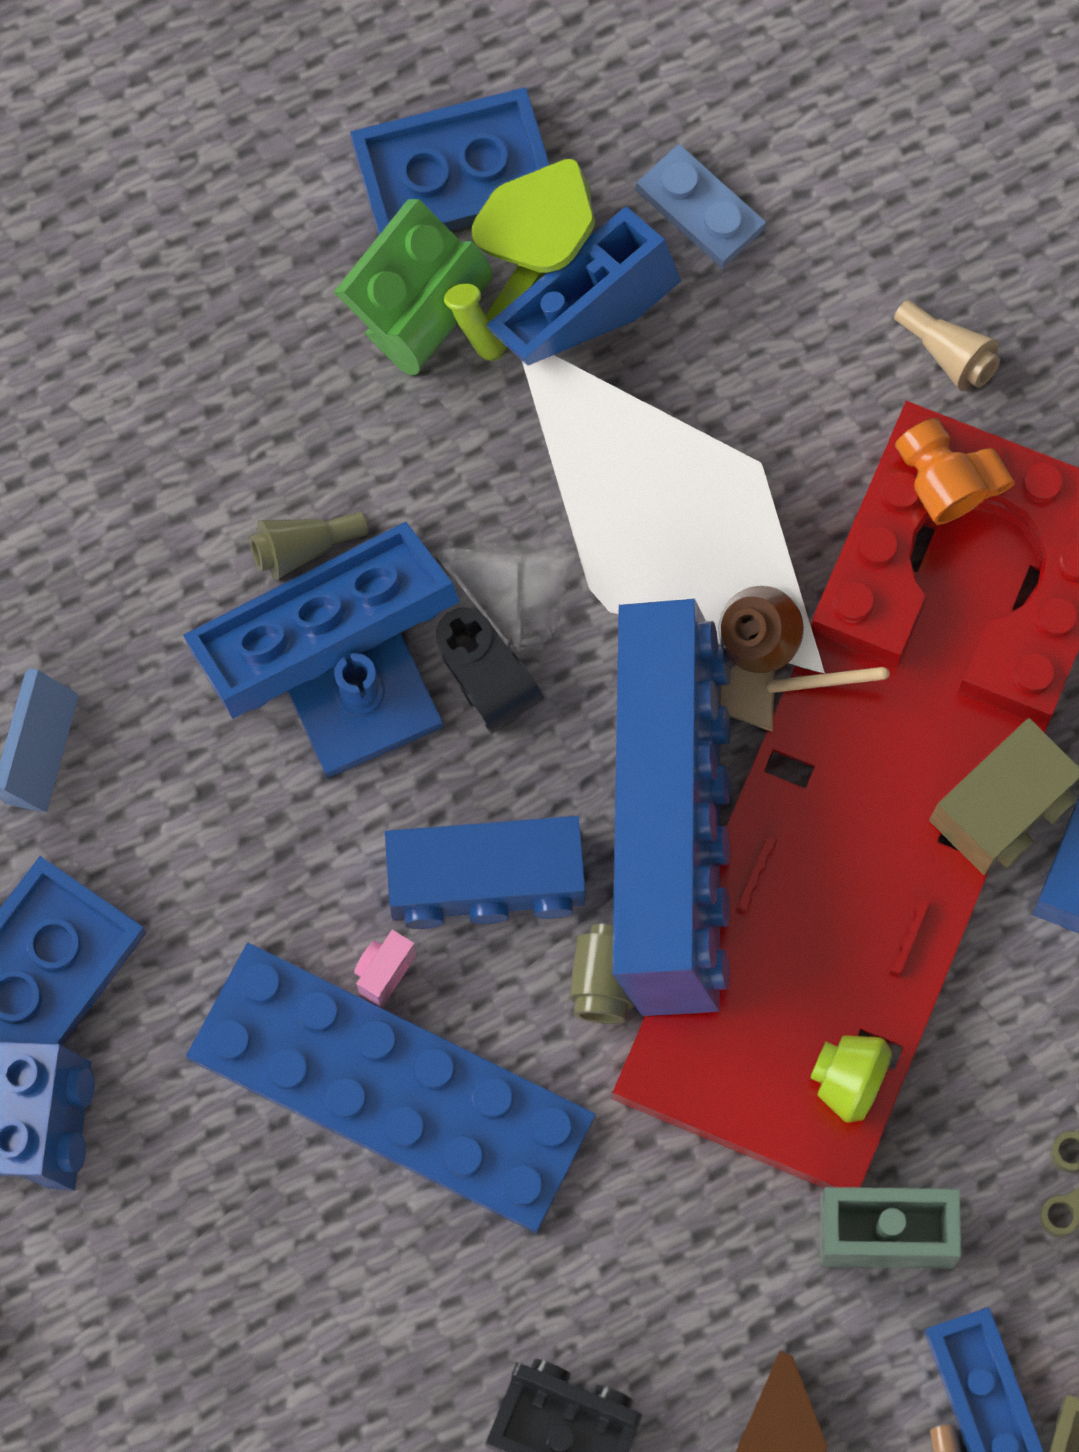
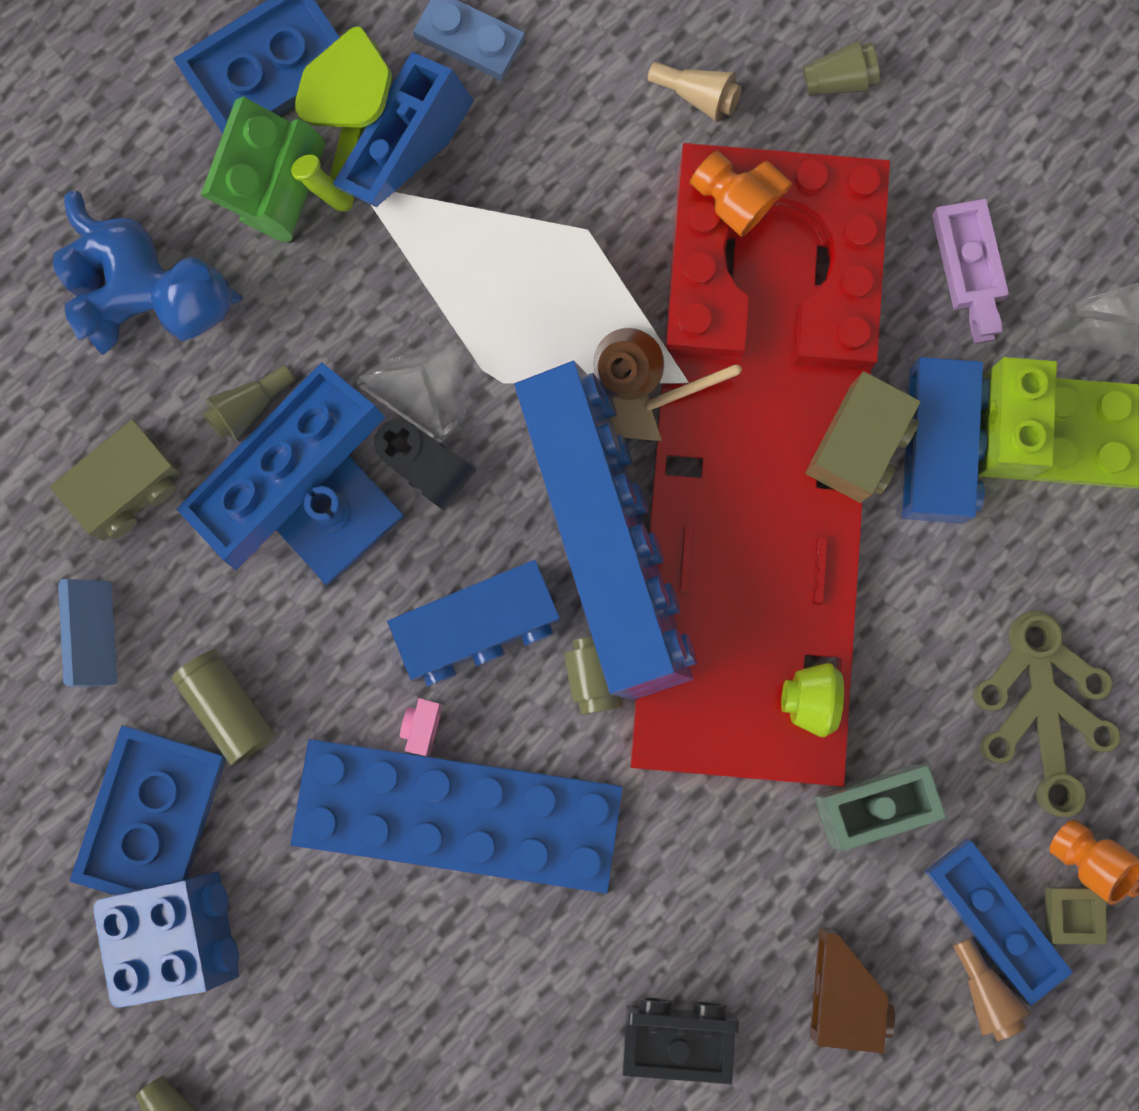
camera: 20 degrees left, 10 degrees up
none -> olive brick [49,419,184,541]
none -> blue animal [53,191,243,355]
none -> olive pin [171,649,276,766]

